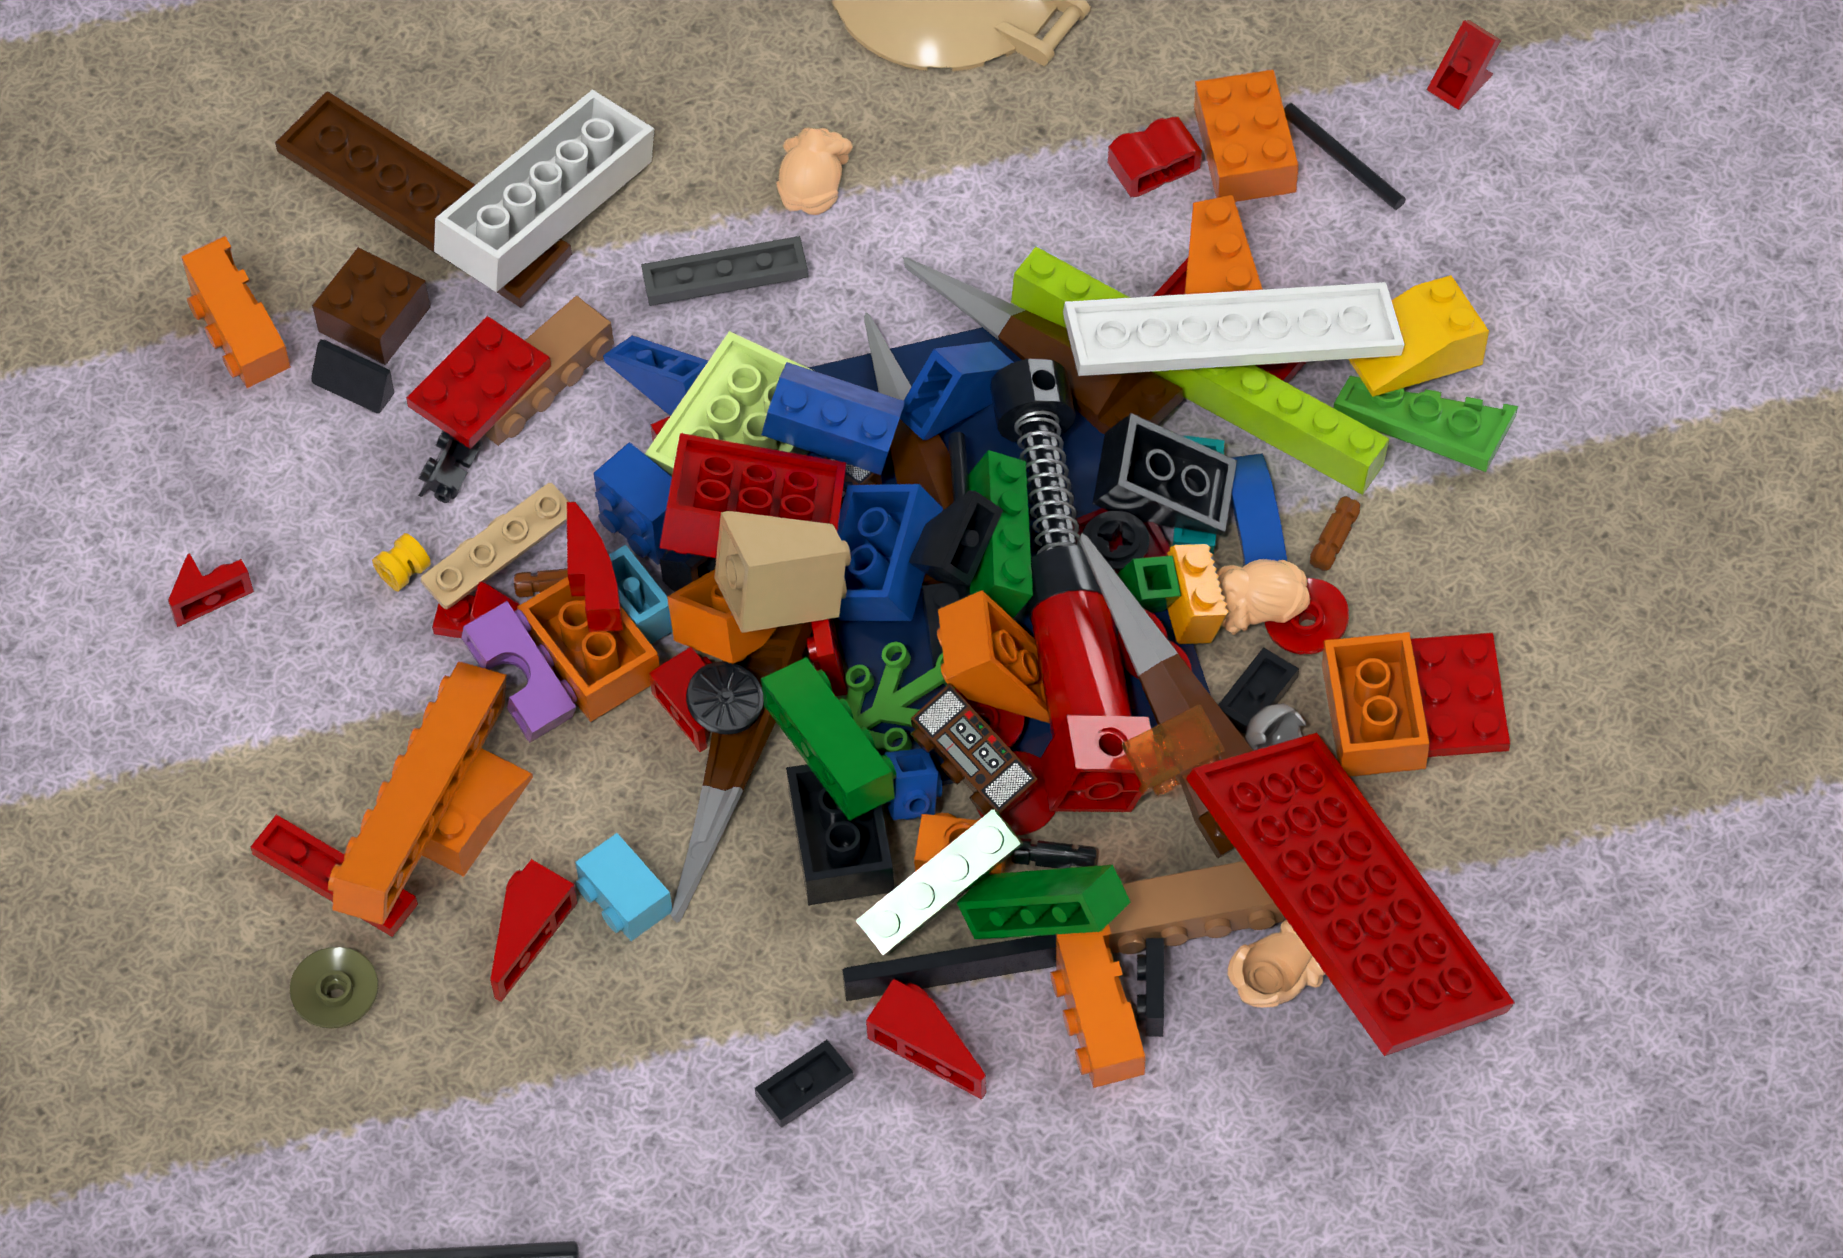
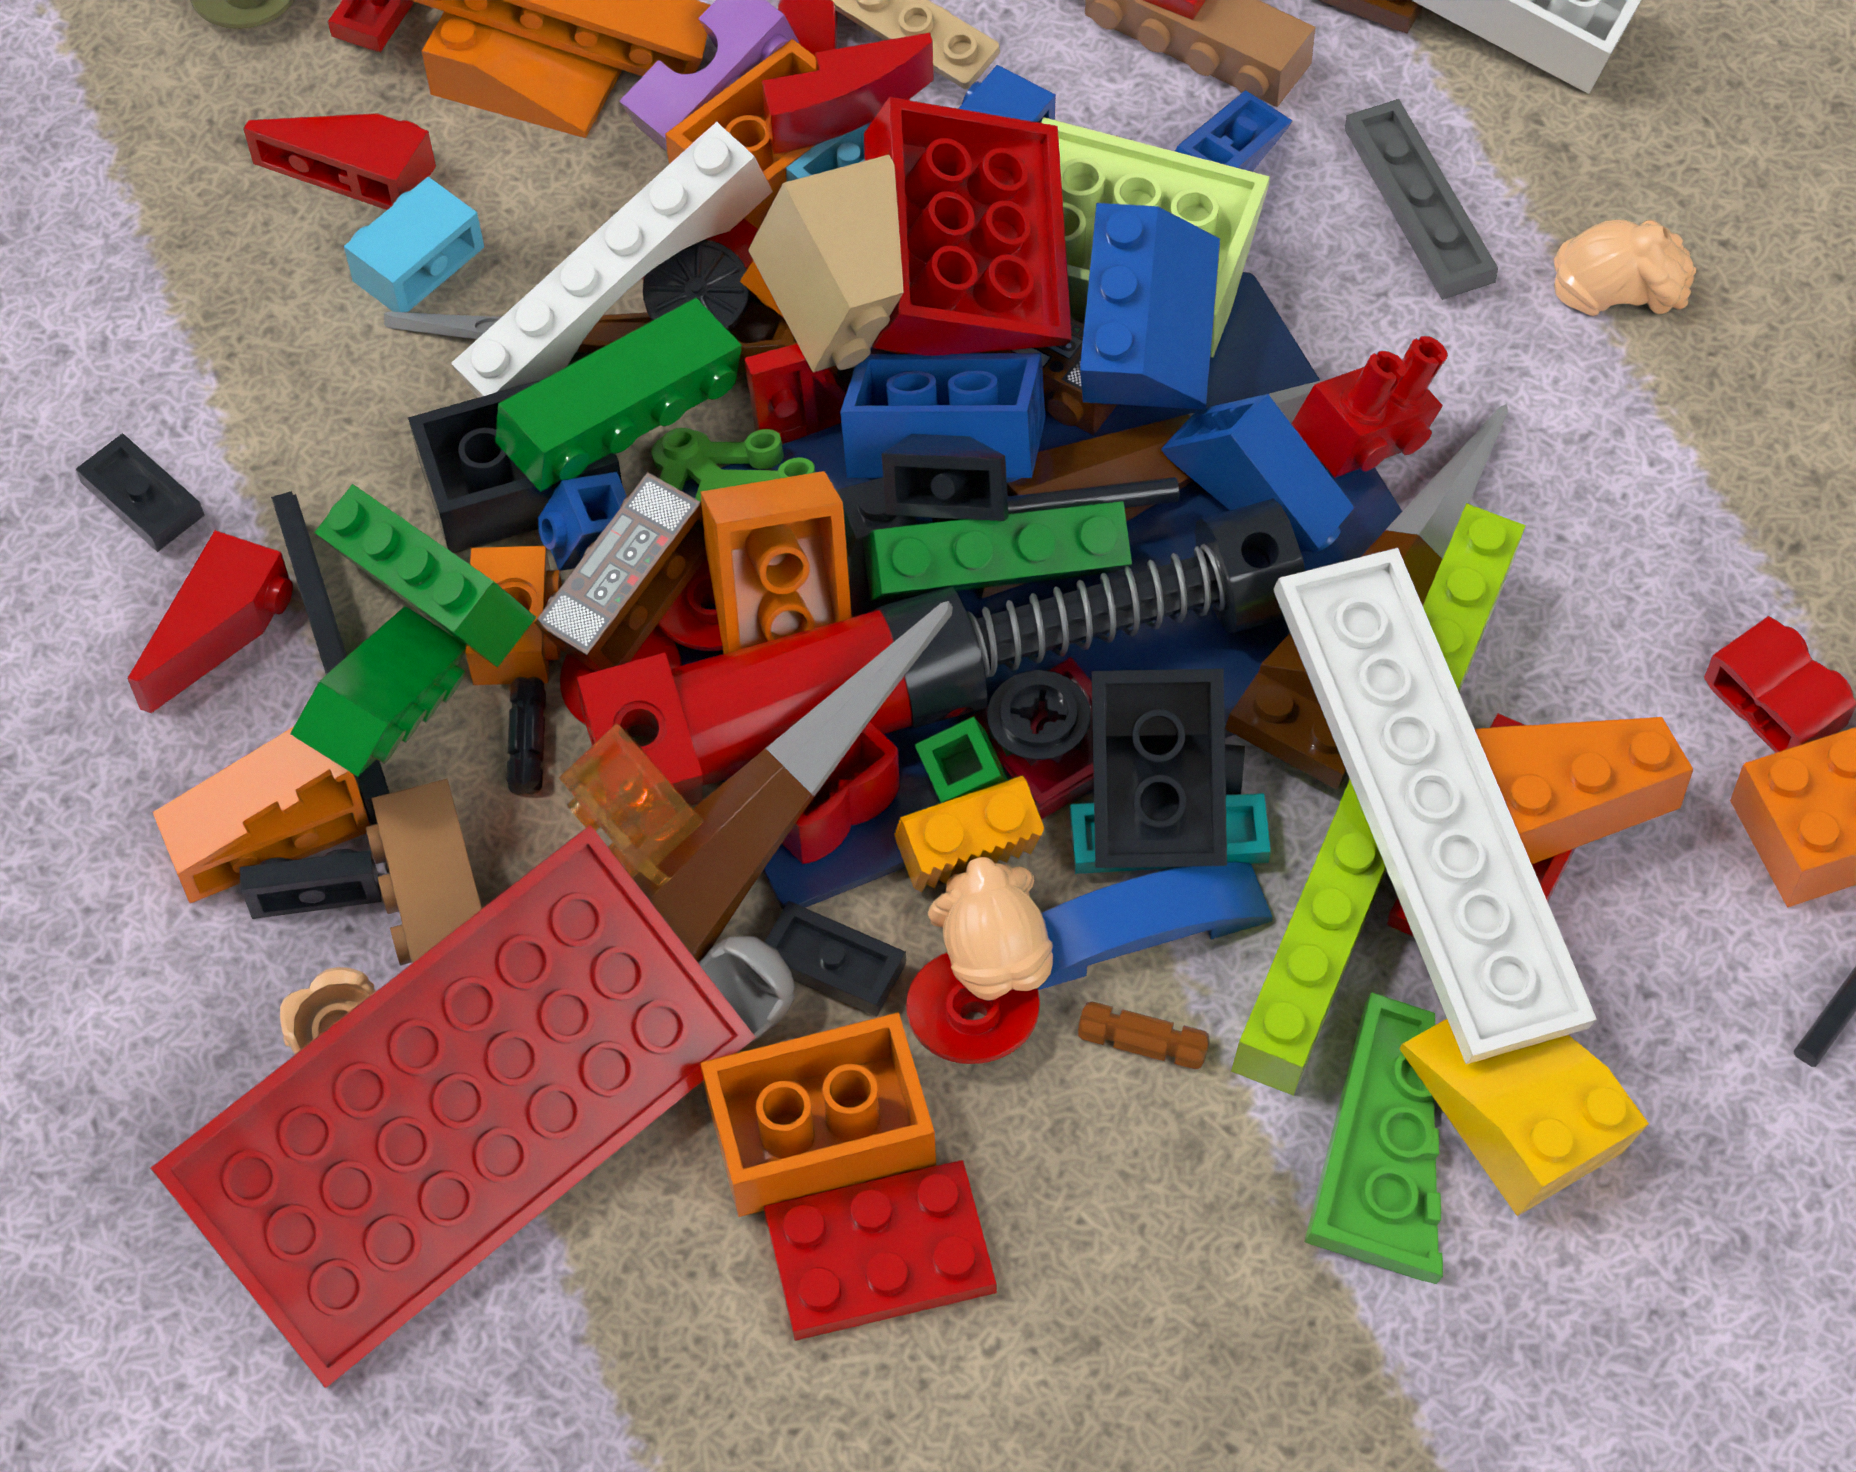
camera: 80 degrees right, 0 degrees up
none -> white arch [451,122,773,397]
none -> red brick [1291,336,1448,478]

